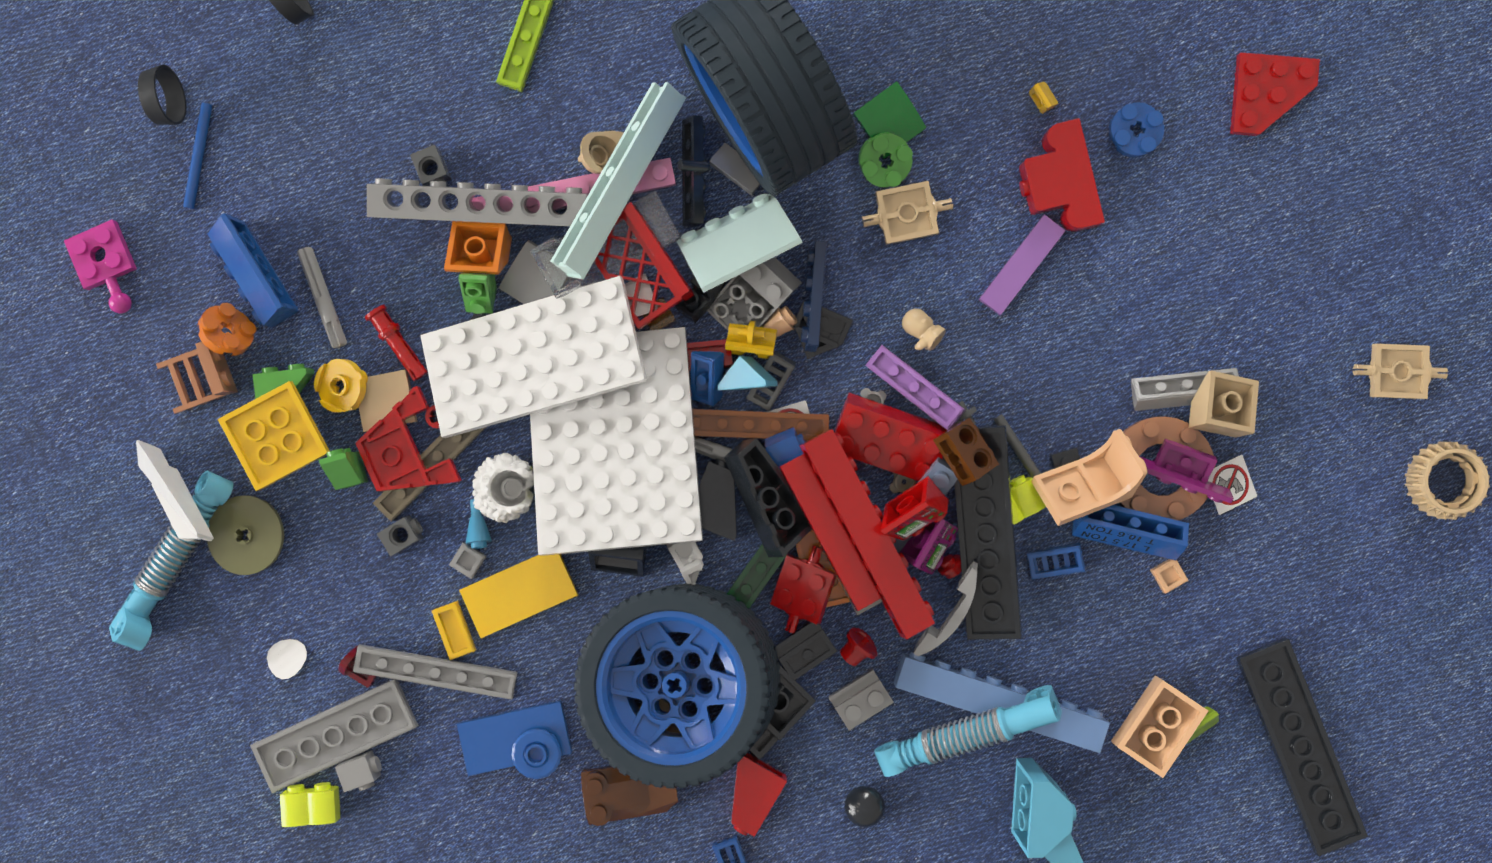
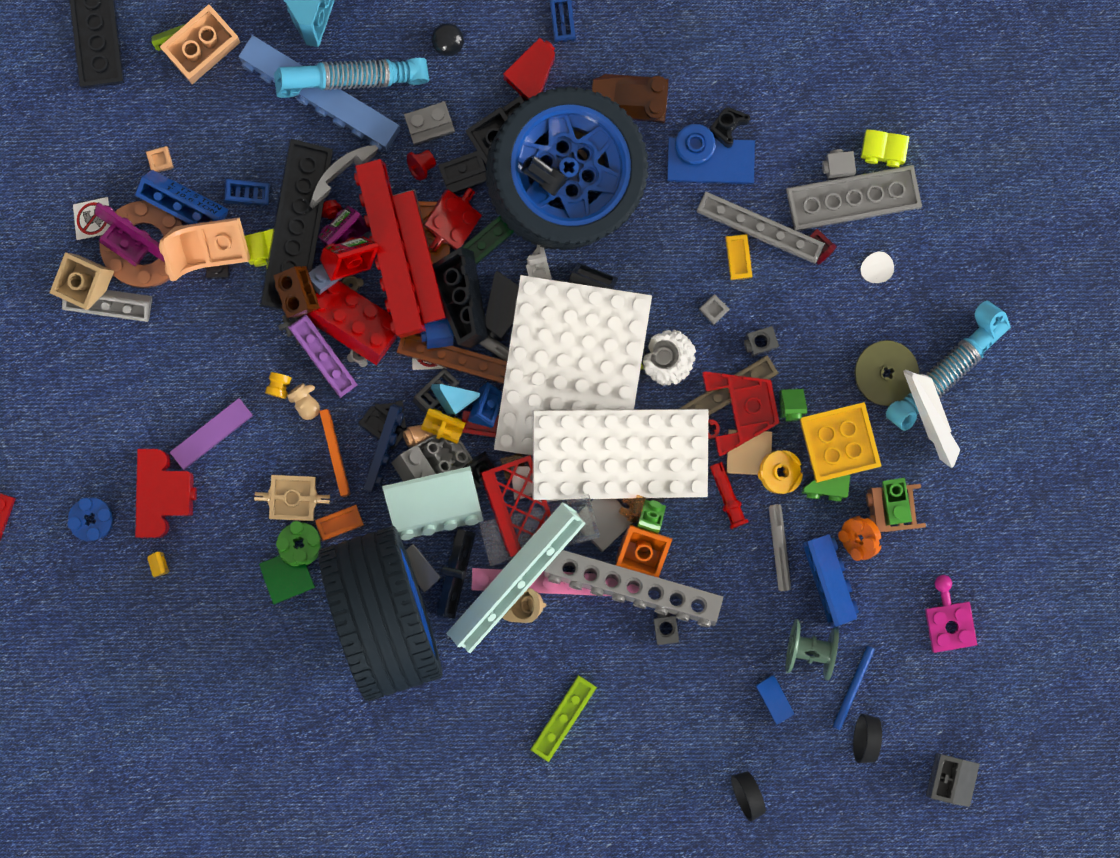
camera: 175 degrees left, 5 degrees down
yellow tile [459,554,579,638] -> none
dark azure cone [465,499,492,549] -> none
dark grey bar [993,414,1041,478] -> none
none -> yellow wheel [265,372,292,399]
none -> orange tile [315,505,364,541]
none -> orange tile [319,409,351,497]
none -> black piece [521,154,568,196]
none -> clear orange tile [619,495,646,523]
none -> black piece [710,107,750,148]
none -> blue slope [754,675,794,725]
none -> sand green piece [785,619,839,681]
none -> bright green slope [882,478,912,526]
none -> dark grey slope [926,753,980,807]

